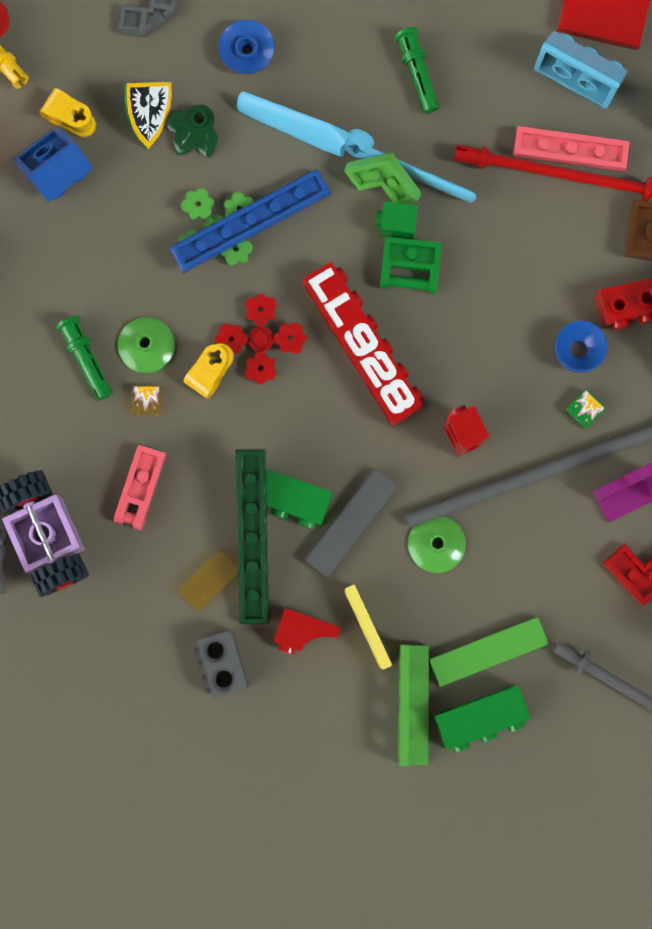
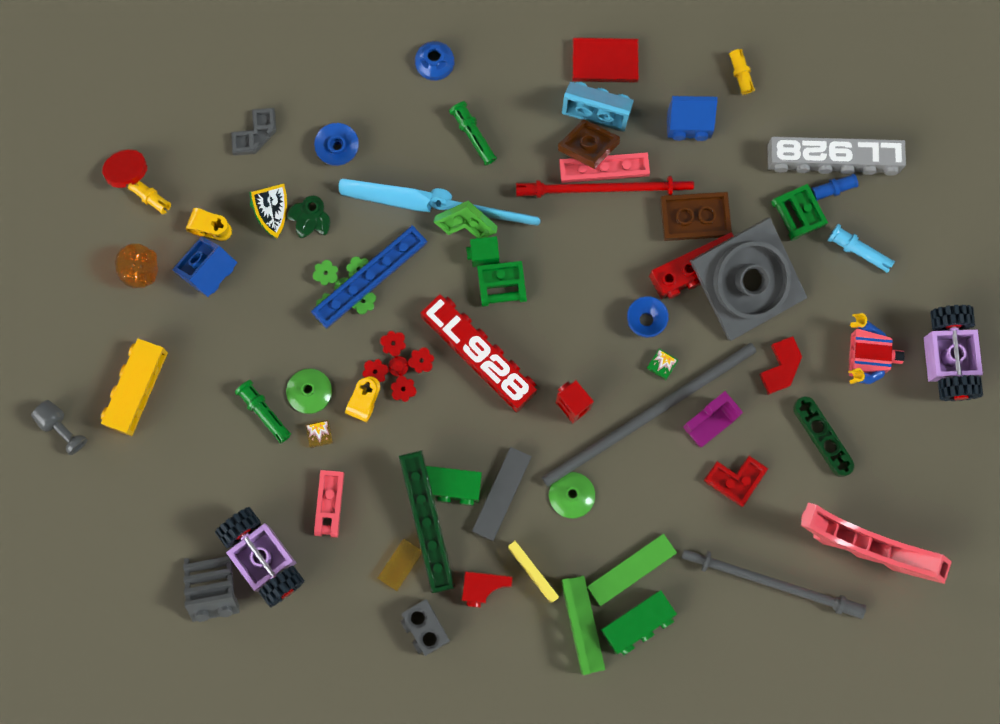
camera: 15 degrees left, 5 degrees down
none -> reddish brown plate [558,119,620,169]

